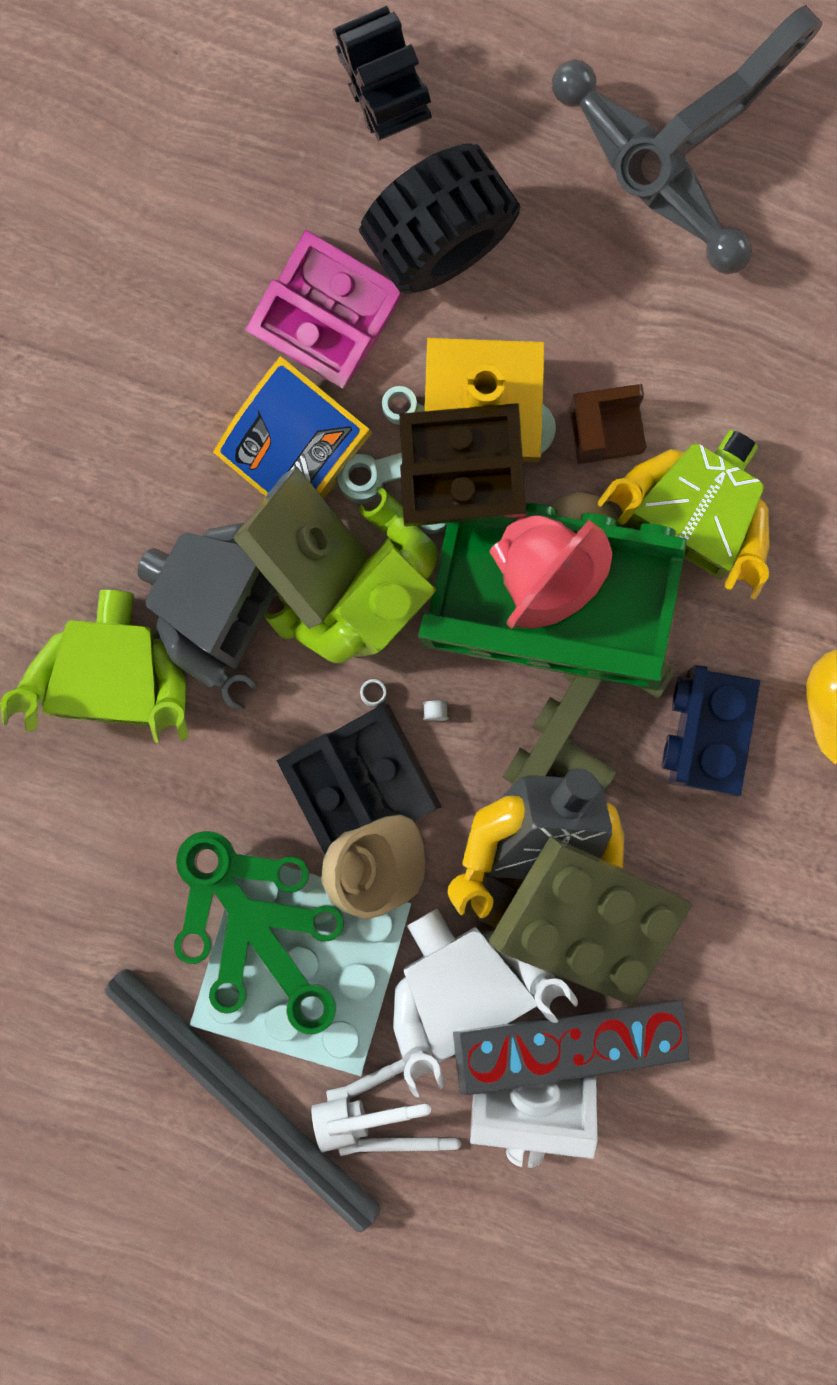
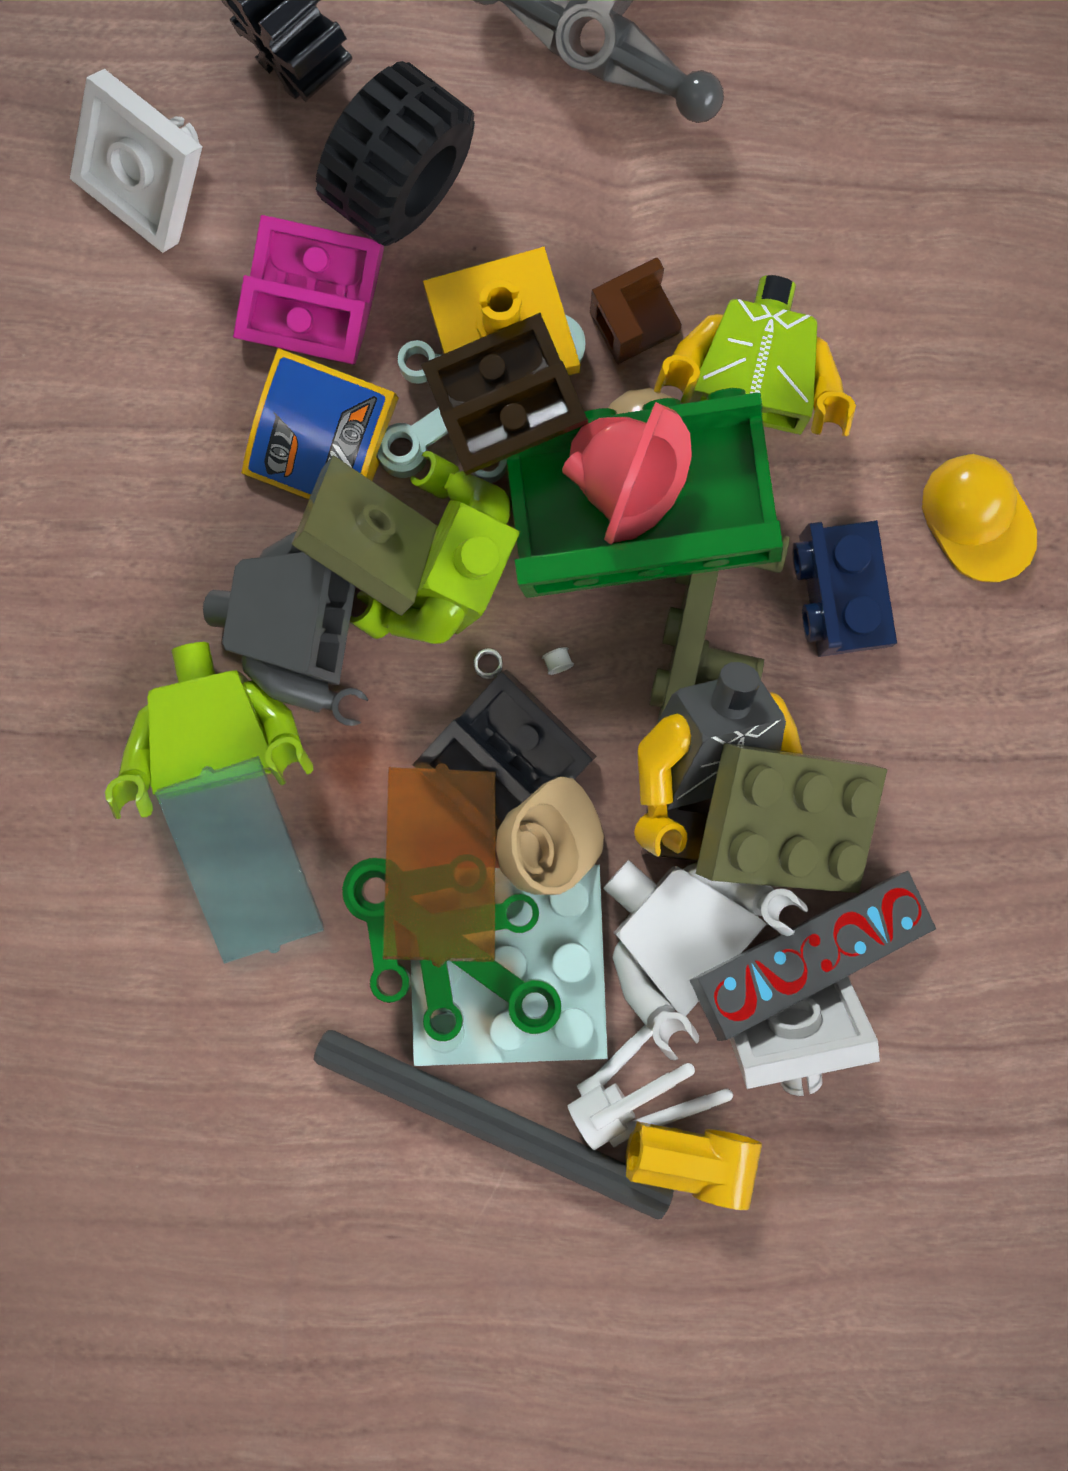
camera: 20 degrees left, 0 degrees up
none -> white tile [70,69,203,253]
none -> clear light blue piece [155,756,324,964]
none -> clear orange piece [383,763,495,967]
none -> yellow piece [625,1121,762,1210]

